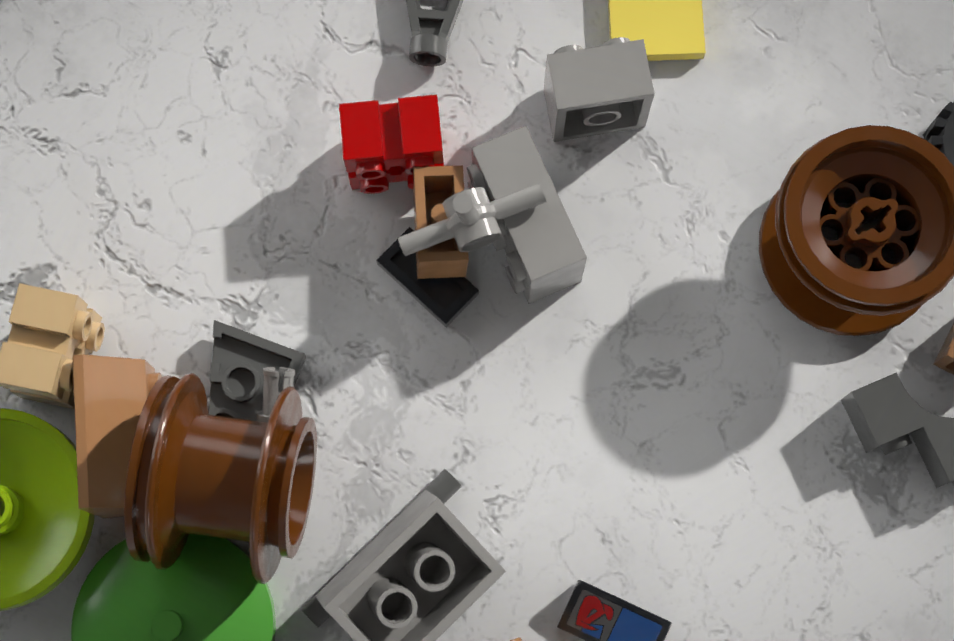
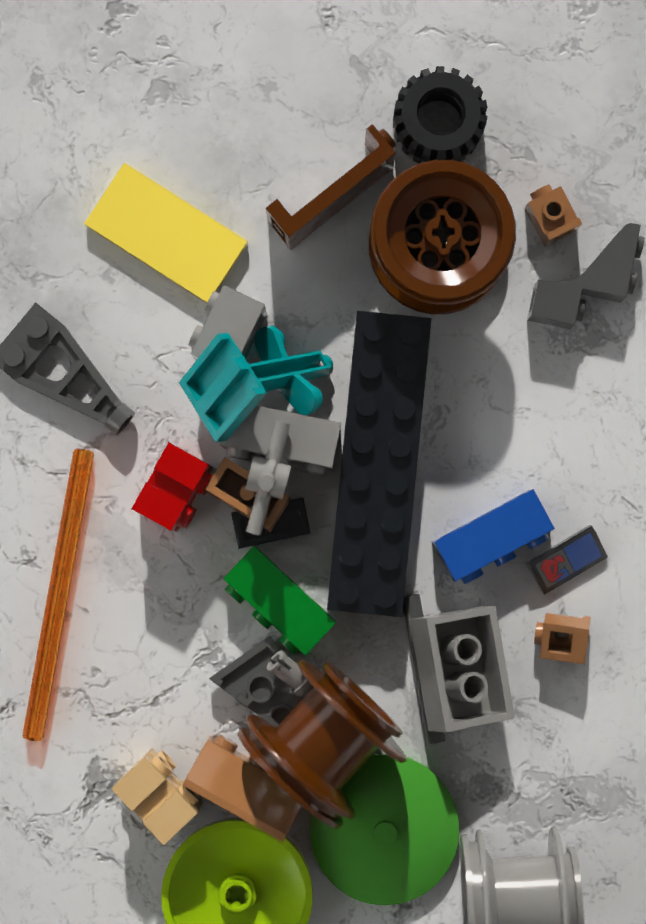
camera: 55 degrees left, 10 degrees up
none -> clear orange axle [22,448,94,741]
none -> teal piece [179,325,333,442]
none -> green brick [223,546,336,656]
none -> reddish brown panel [265,124,396,250]
none -> black brick [327,311,432,617]
none -> blue brick [432,489,555,584]

